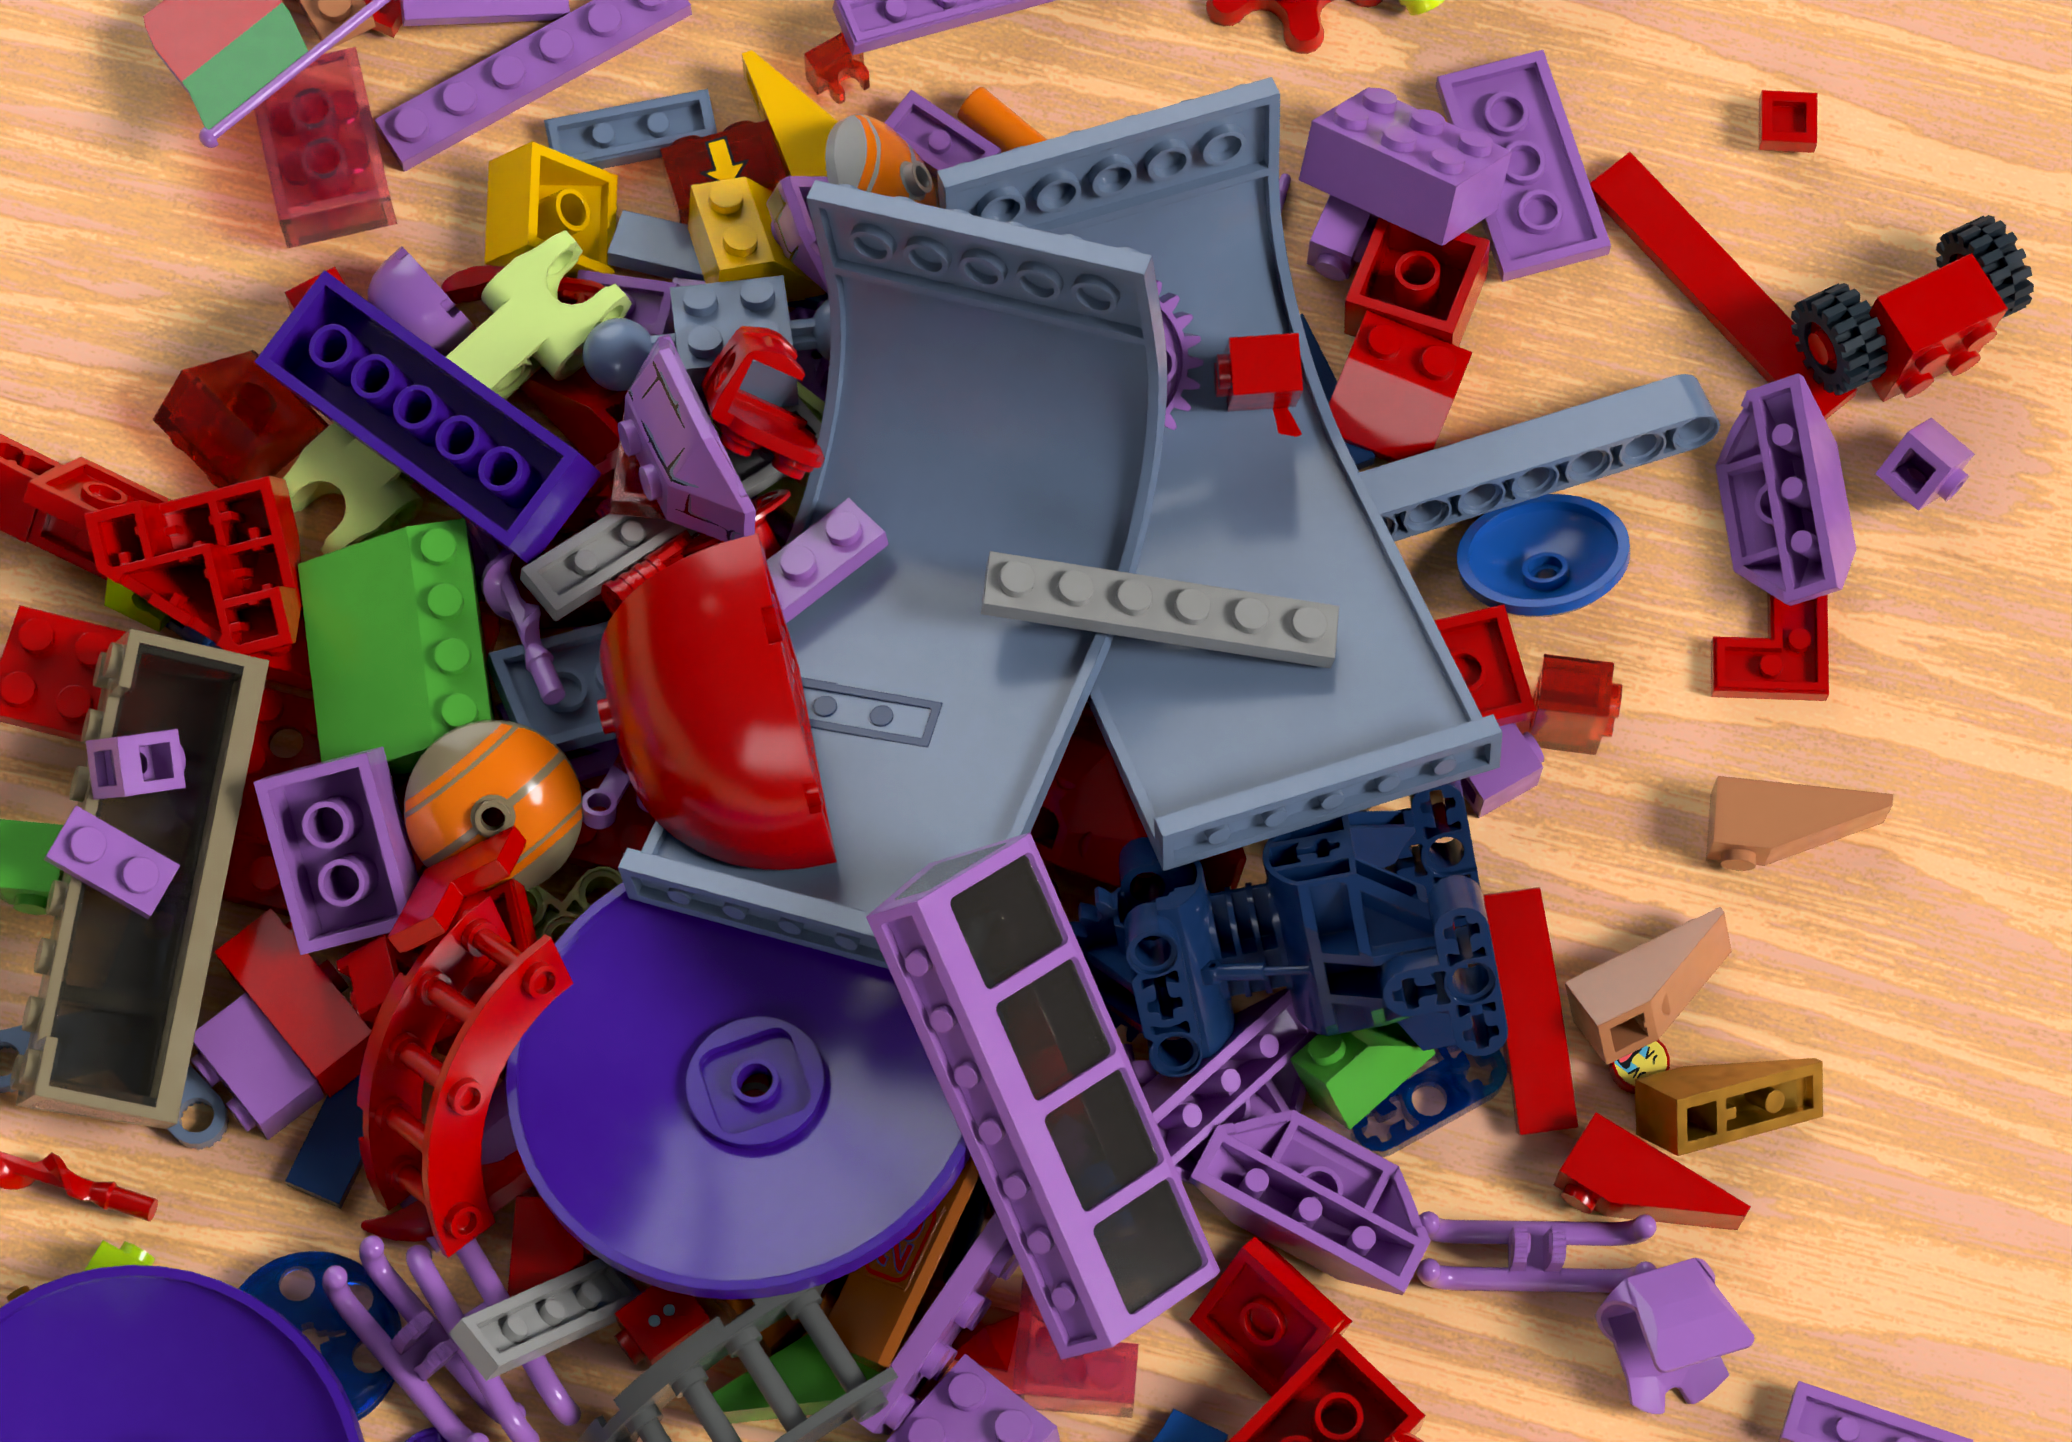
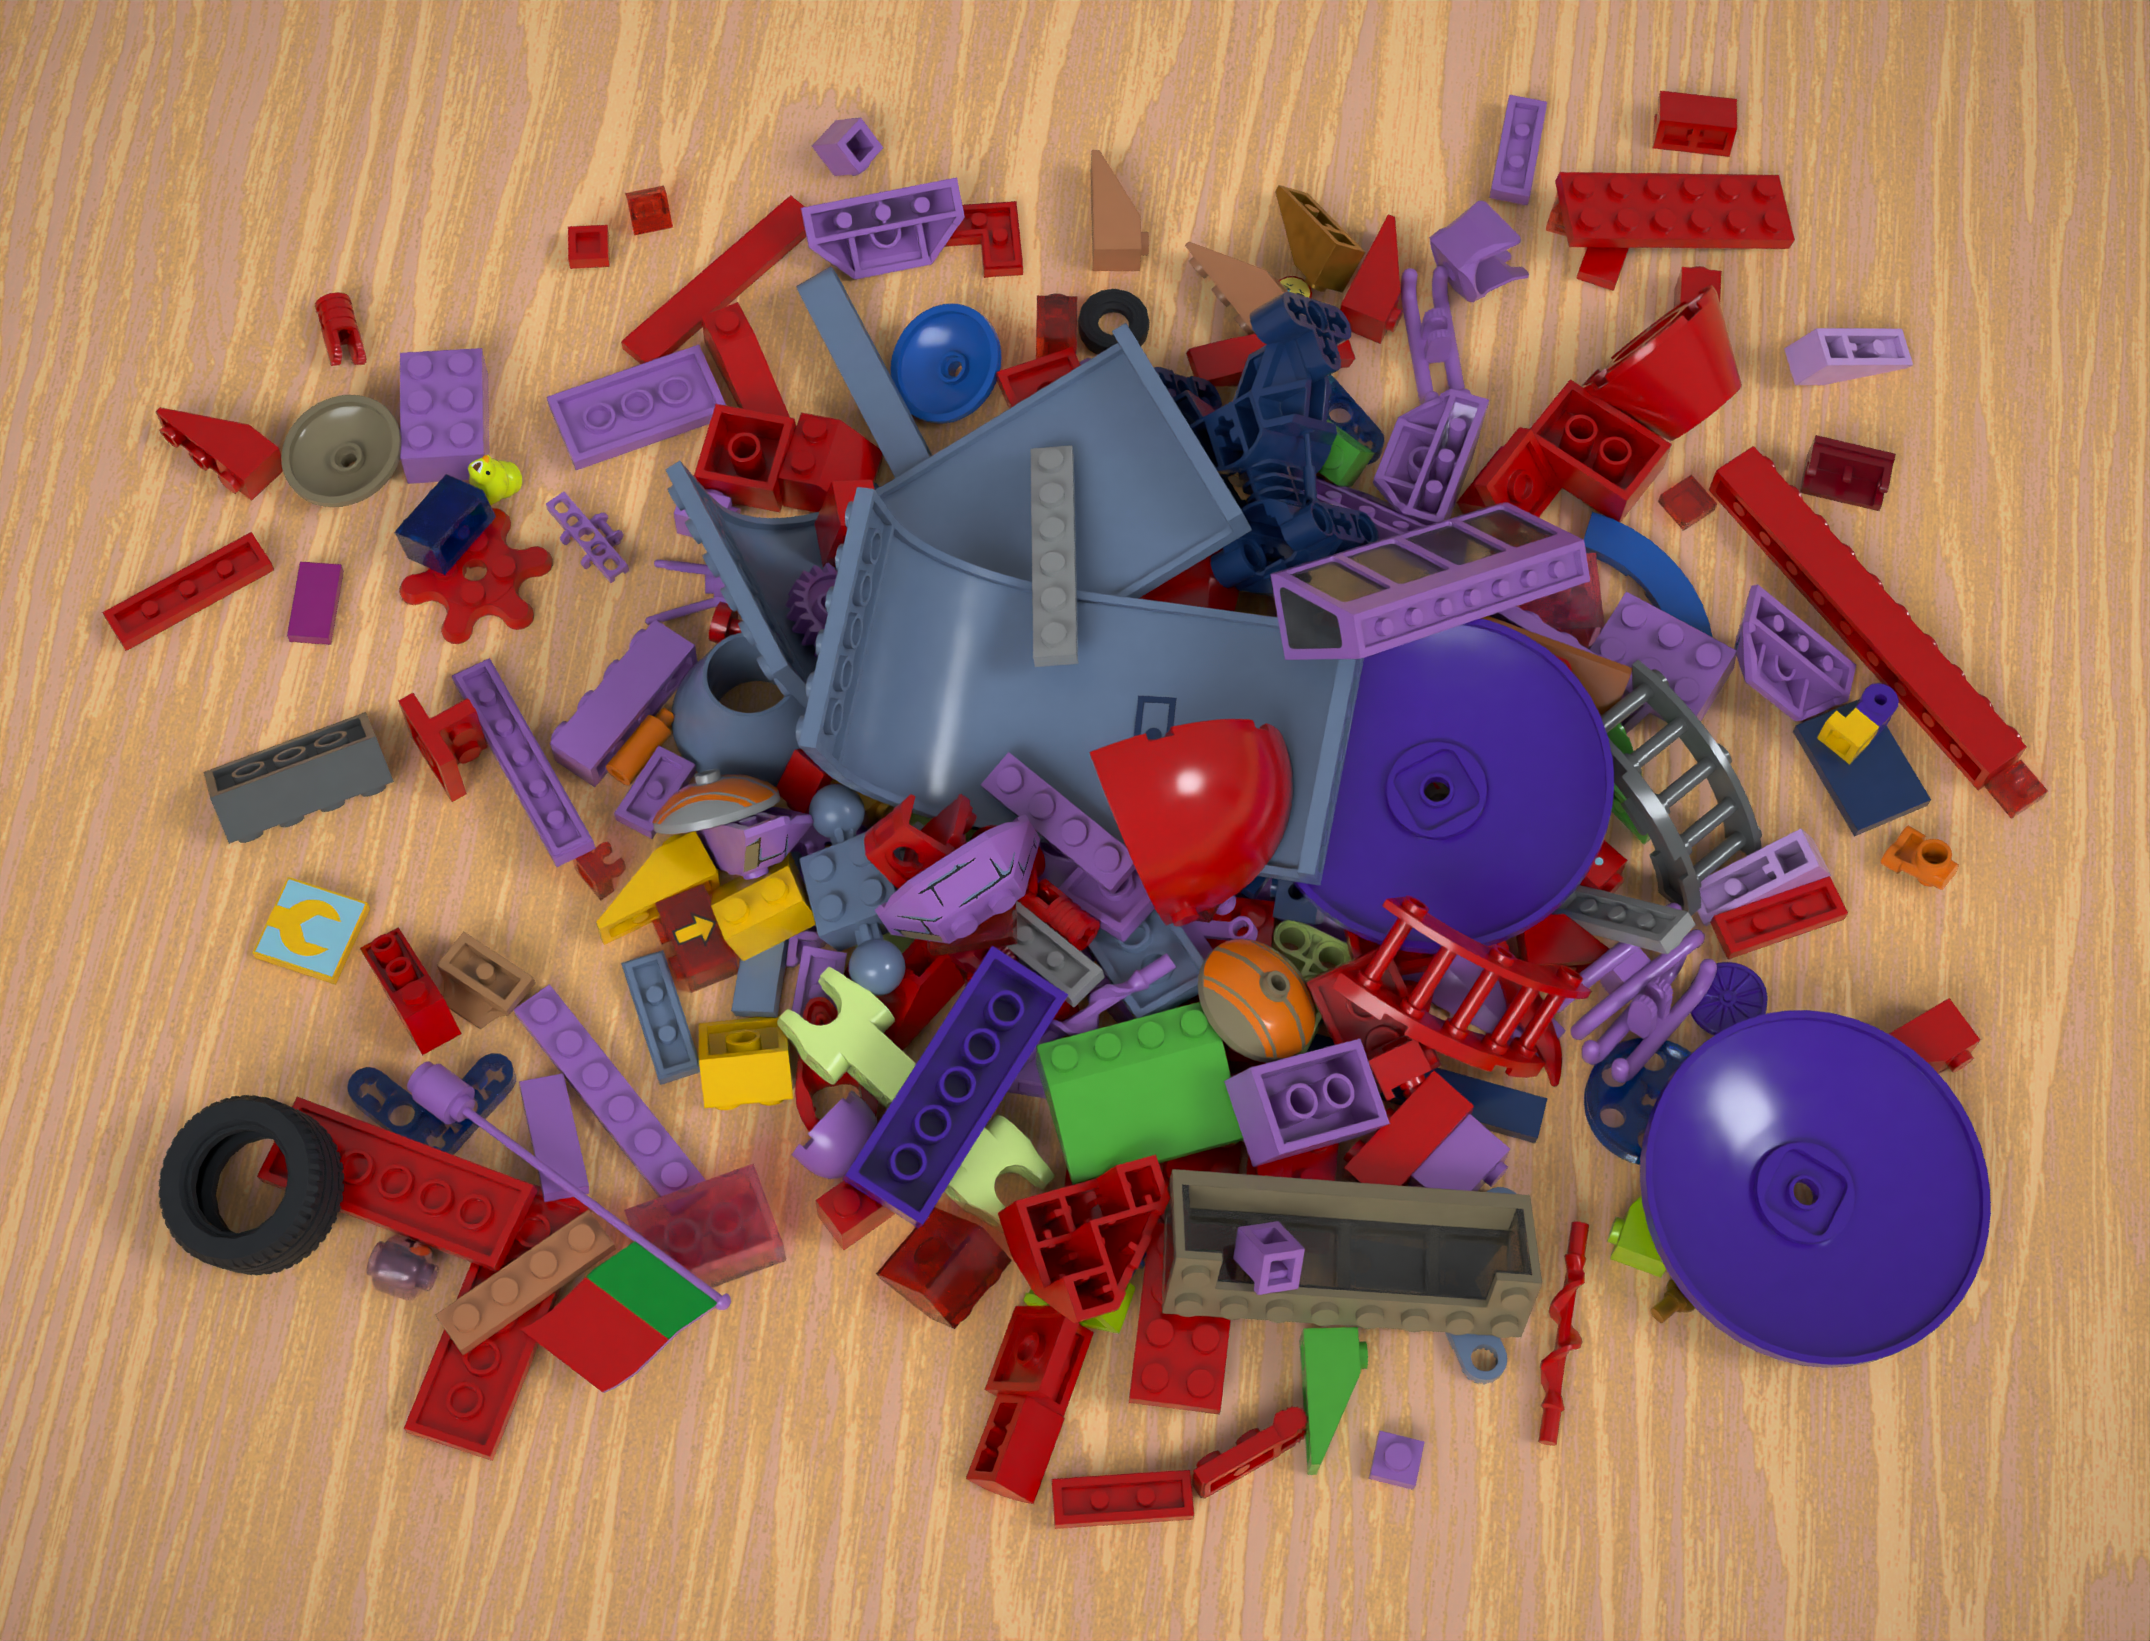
camera: 100 degrees left, 5 degrees down
medium lavender plate [43,806,180,919] -> none
red tile [387,825,527,953] -> none
medium lavender brick [1299,87,1512,246] -> none
brick [1791,215,2034,402] -> none
none -> medium lavender piece [546,492,629,583]
none -> medium lavender brick [550,619,698,787]
none -> clear red tile [625,185,673,235]
none -> red slope [701,302,790,417]
none -> black tyre [1078,289,1150,355]

